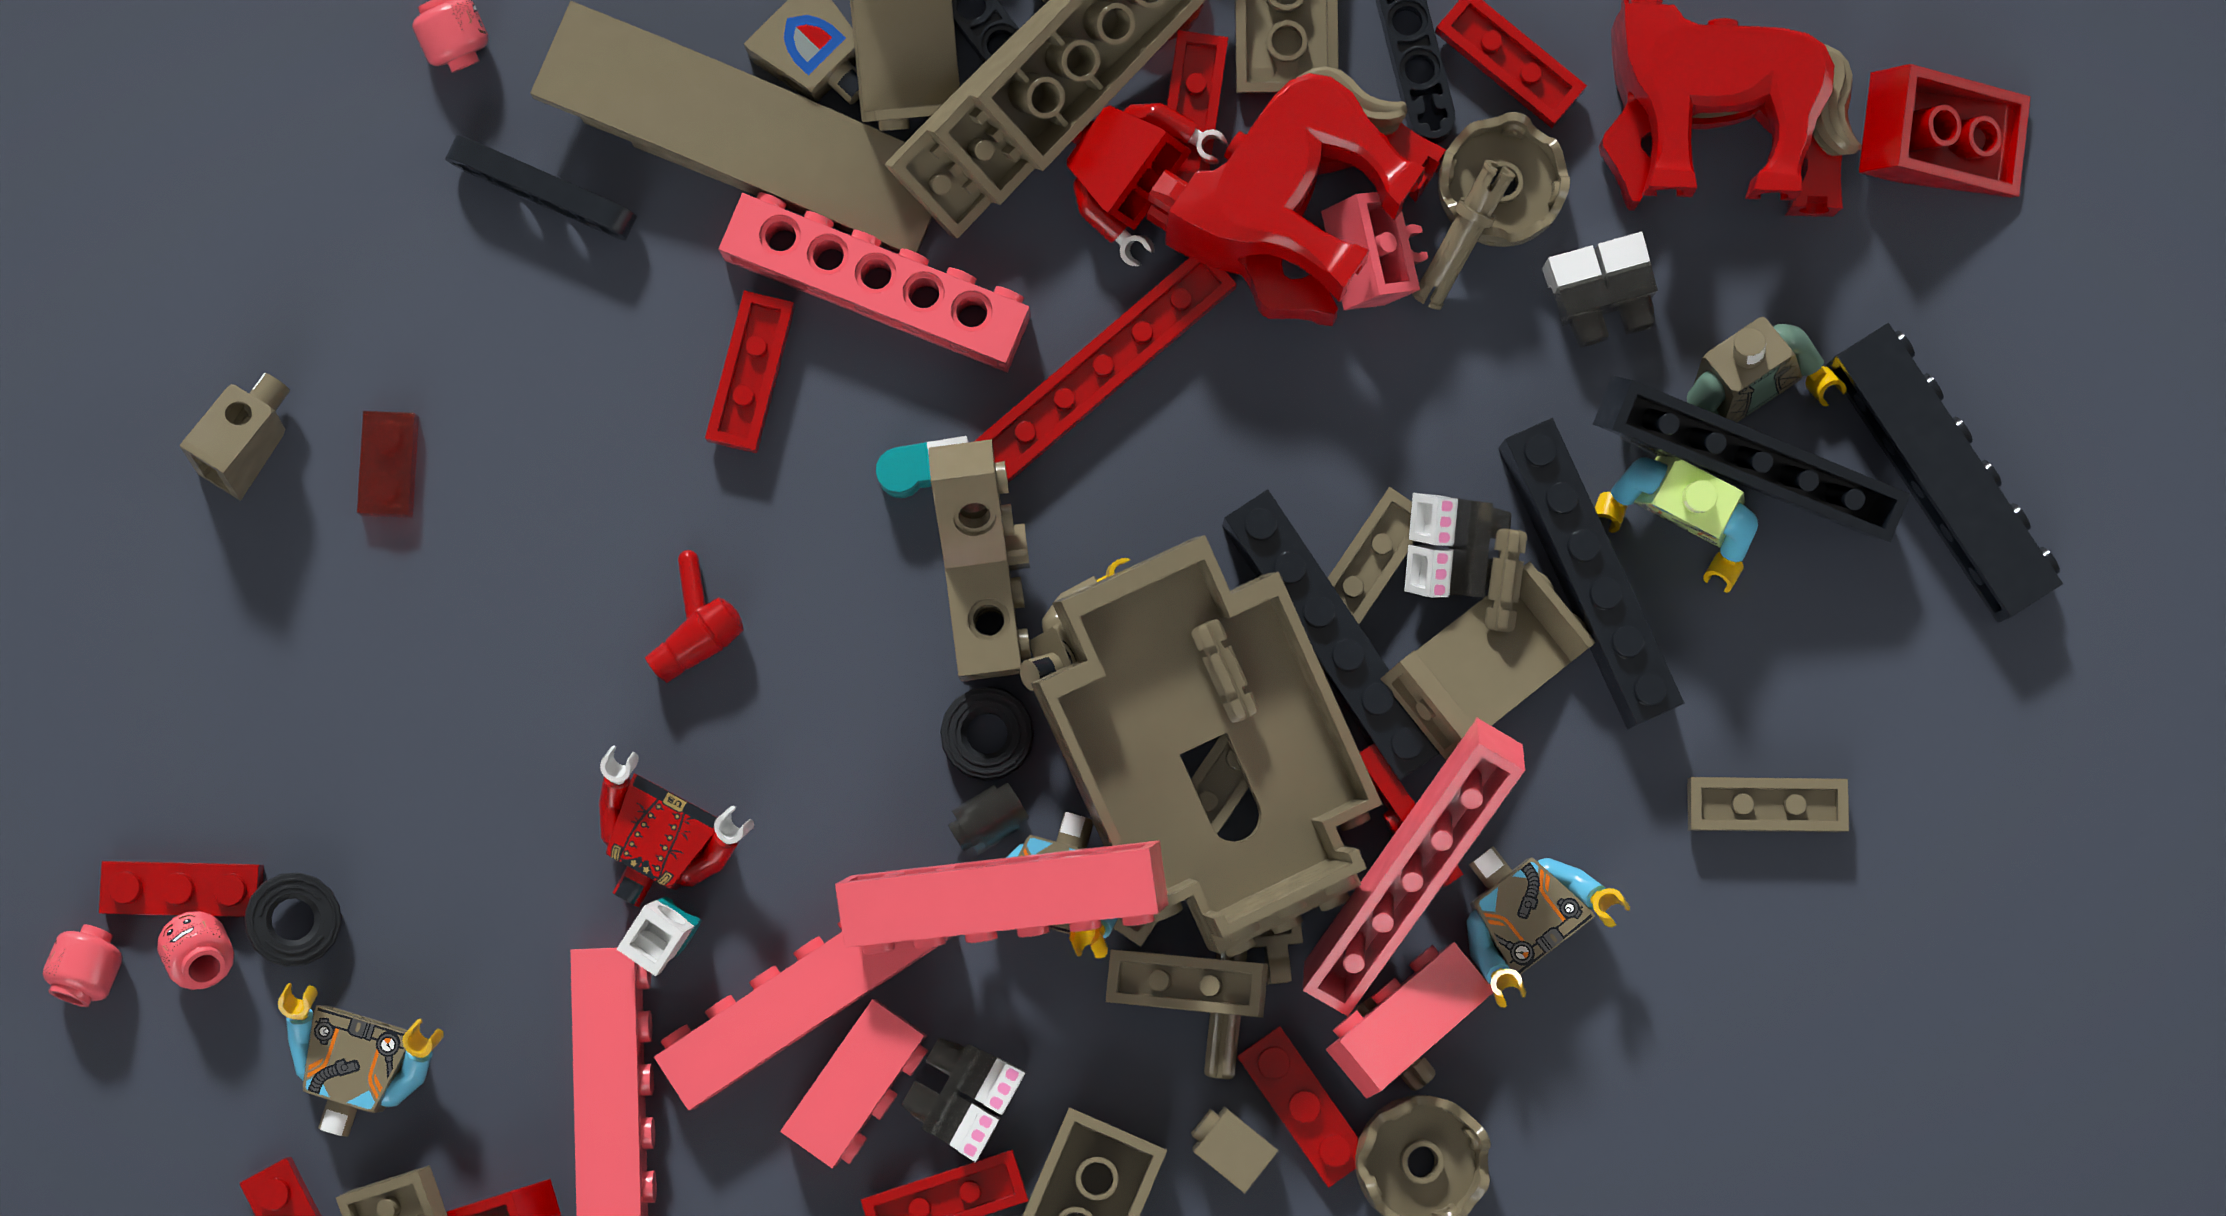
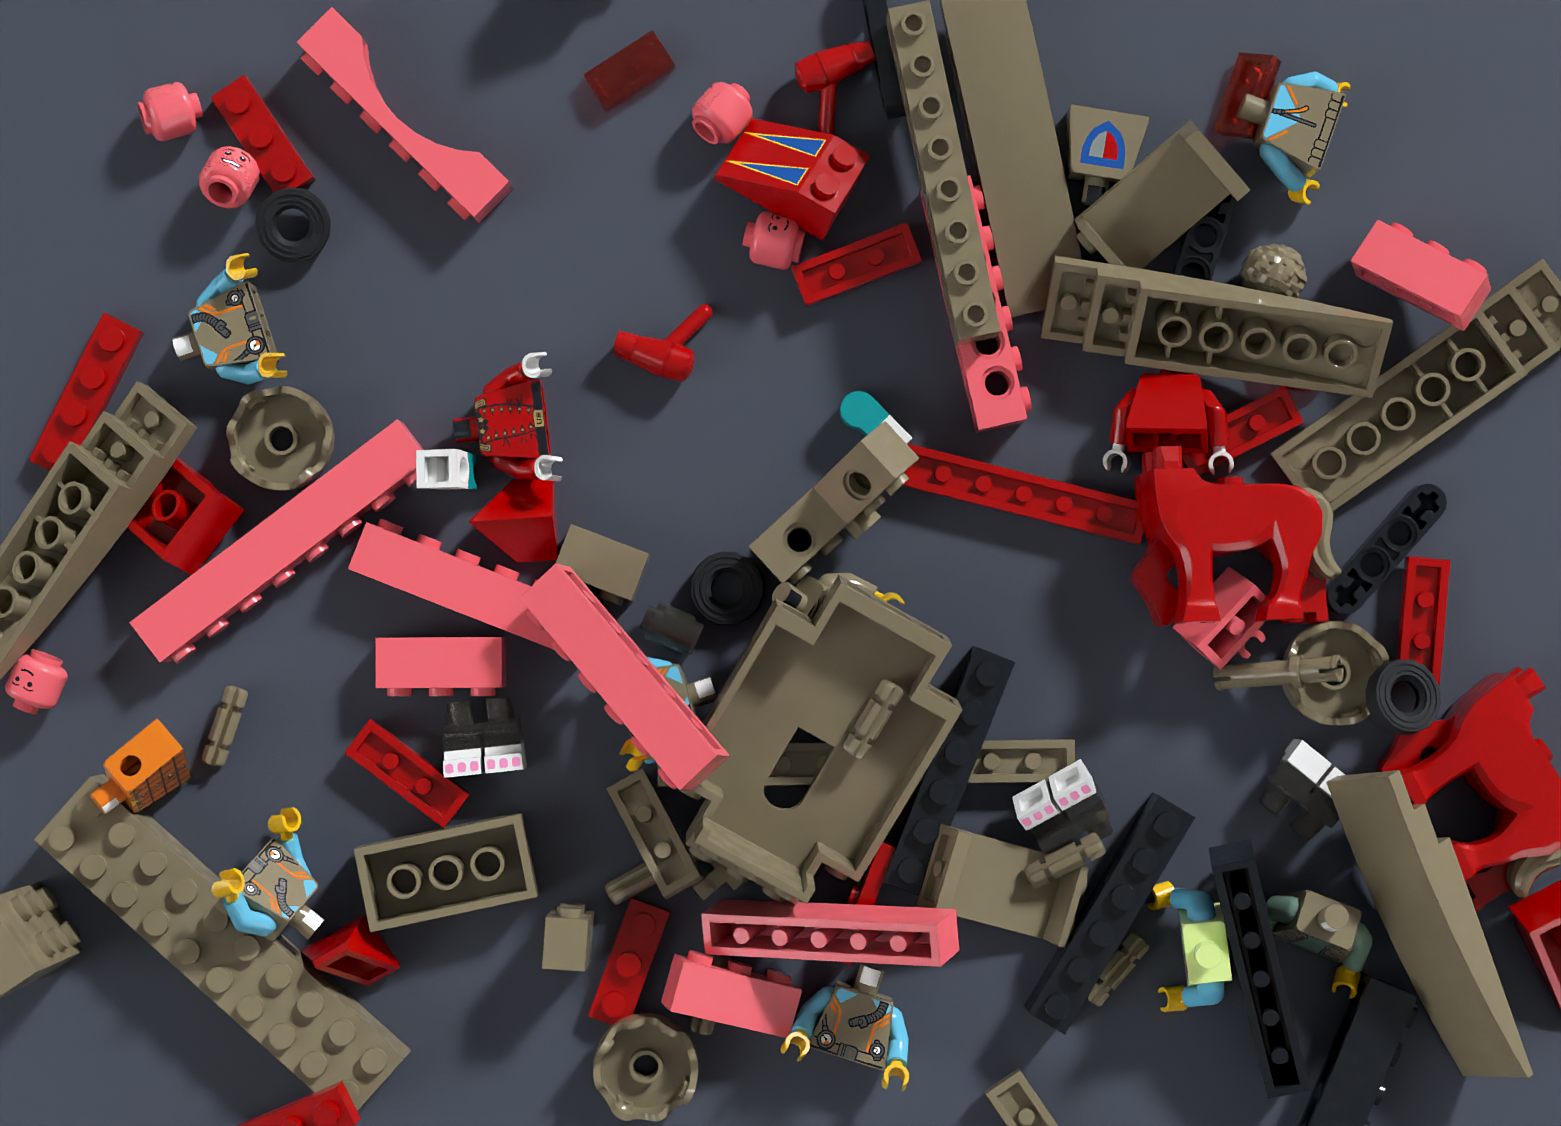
camera: 50 degrees right, 5 degrees up
none -> dark tan plate [226,386,335,491]
none -> coral arch [297,7,513,223]
none -> red slope [469,479,559,563]
none -> dark tan brick [556,524,651,606]
none -> coral head [692,82,753,144]
none -> red slope [714,118,871,241]
none -> coral head [742,211,806,270]
none -> red piece [794,41,876,135]
none -> dark tan brick [886,0,1000,346]
none -> dark tan axle [1087,933,1149,1007]
none -> dark tan slope [1326,770,1533,1078]
none -> black tyre [1365,659,1441,735]

